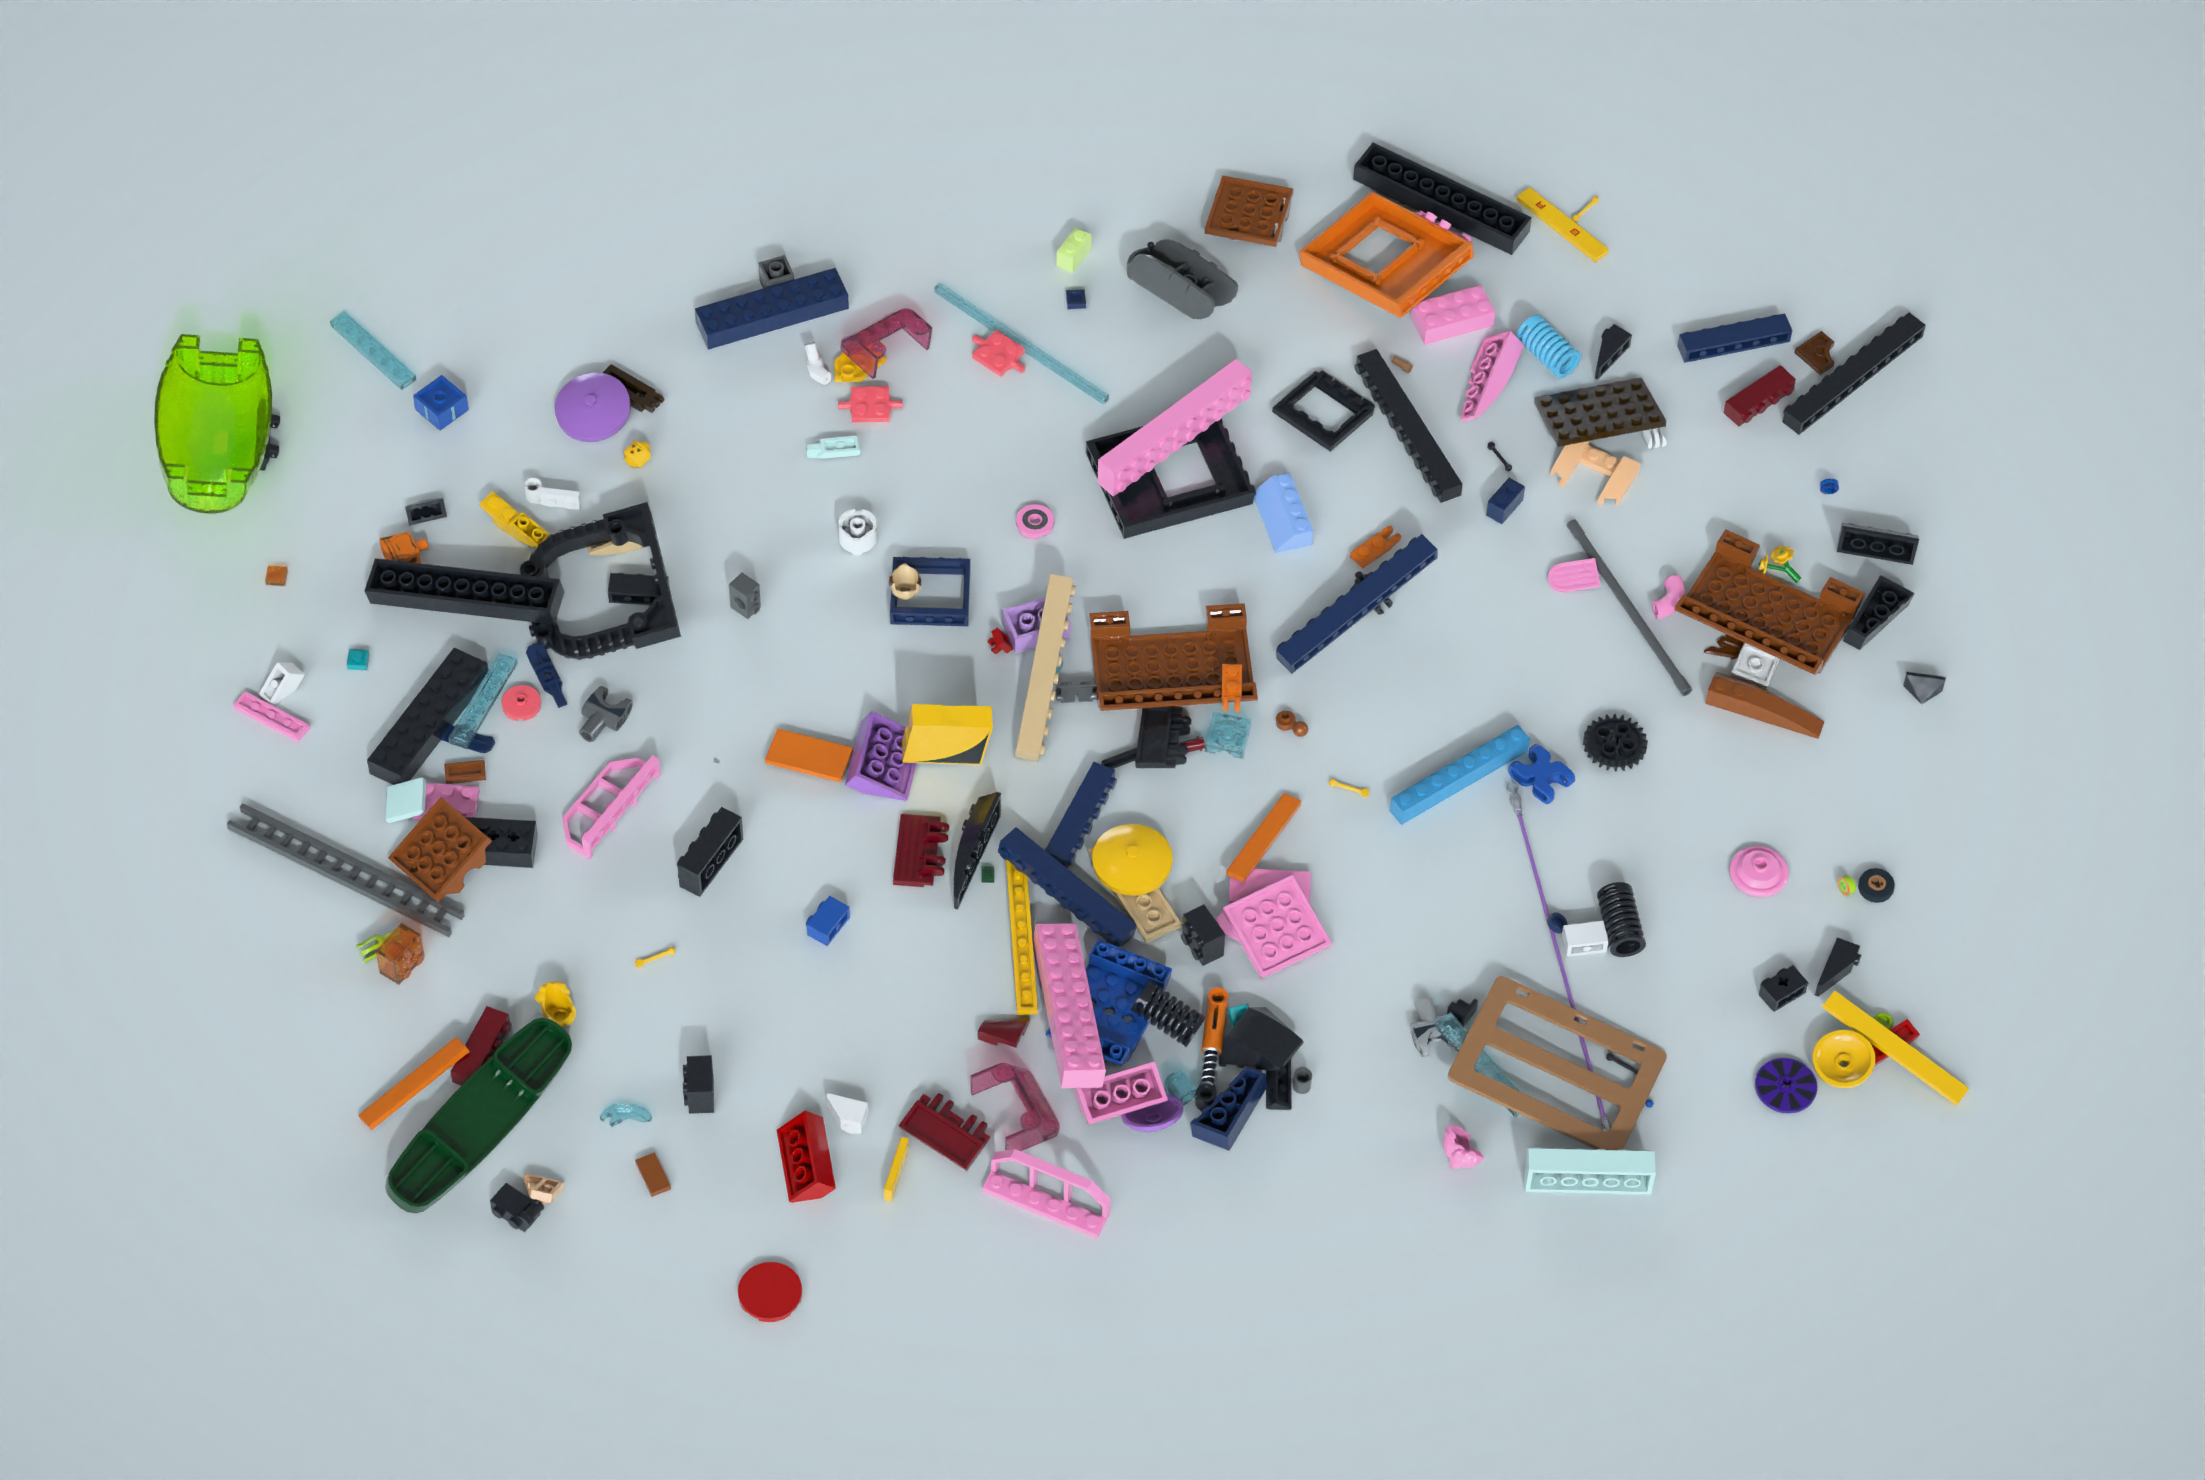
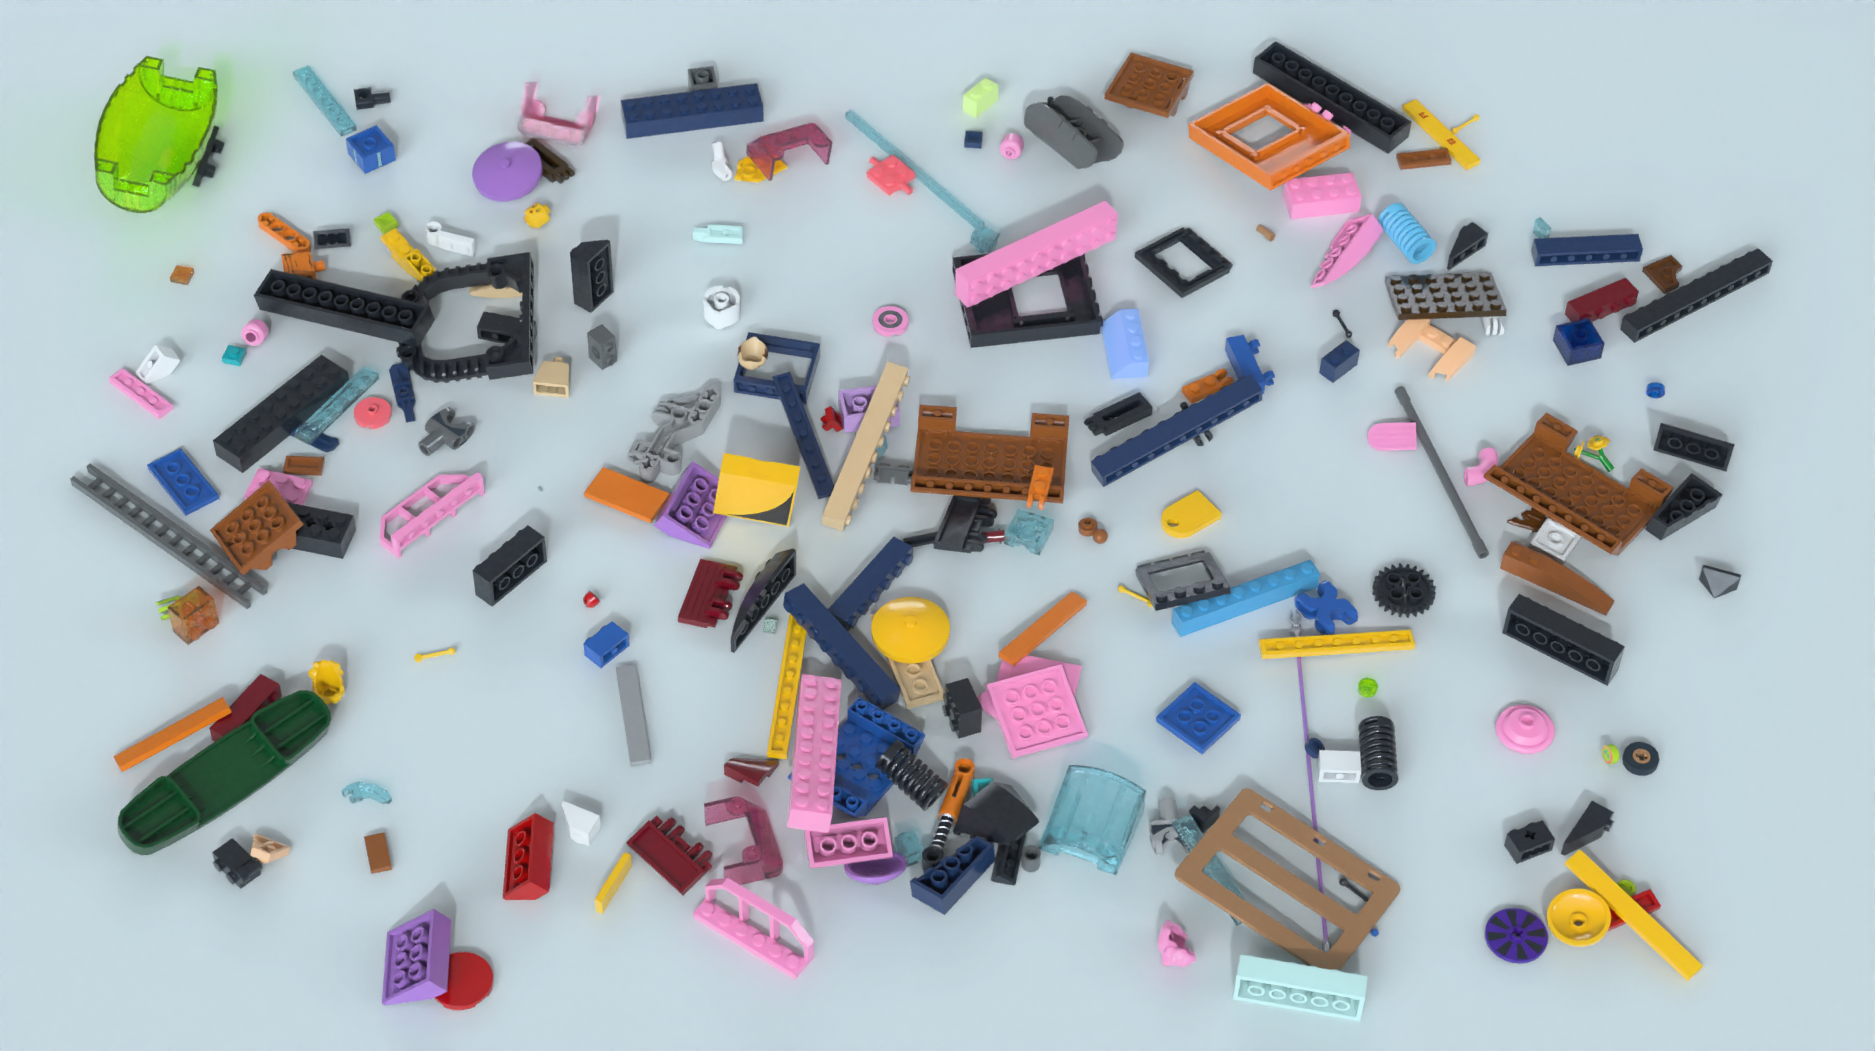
camera: 10 degrees right, 5 degrees down
light aqua tile [386,777,426,823] -> none
black brick [683,1055,714,1114] -> none
coral plate [838,386,903,423] -> none
black brick [1354,349,1463,503] -> none
none -> blue tile [147,448,219,516]
none -> bright pink head [241,319,269,346]
none -> orange beam [257,212,311,253]
none -> black piece [354,87,391,110]
none -> lime plate [373,212,398,234]
none -> medium lavender slope [382,909,451,1005]
none -> clear pink windscreen [518,81,599,146]
none -> tan torso [533,356,570,398]
none -> black slope [570,240,614,313]
none -> hinge [583,591,600,608]
none -> light grey tile [616,664,651,766]
none -> light grey beam [627,386,721,483]
none -> dark blue tile [772,372,834,500]
none -> clear light blue brick [970,224,1000,253]
none -> bright pink head [1000,133,1024,159]
none -> clear light blue windscreen [1039,765,1146,875]
none -> black hinge [1084,392,1153,436]
none -> hinge [1135,550,1231,611]
none -> blue plate [1156,682,1241,755]
none -> yellow tile [1161,490,1222,538]
none -> blue brick [1225,335,1275,394]
none -> yellow tile [1258,630,1415,659]
none -> clear neon green tile [1357,678,1378,698]
none -> dark orange tile [1396,148,1451,170]
none -> black brick [1502,594,1625,686]
none -> clear light blue tile [1533,217,1551,238]
none -> clear blue brick [1553,318,1605,366]

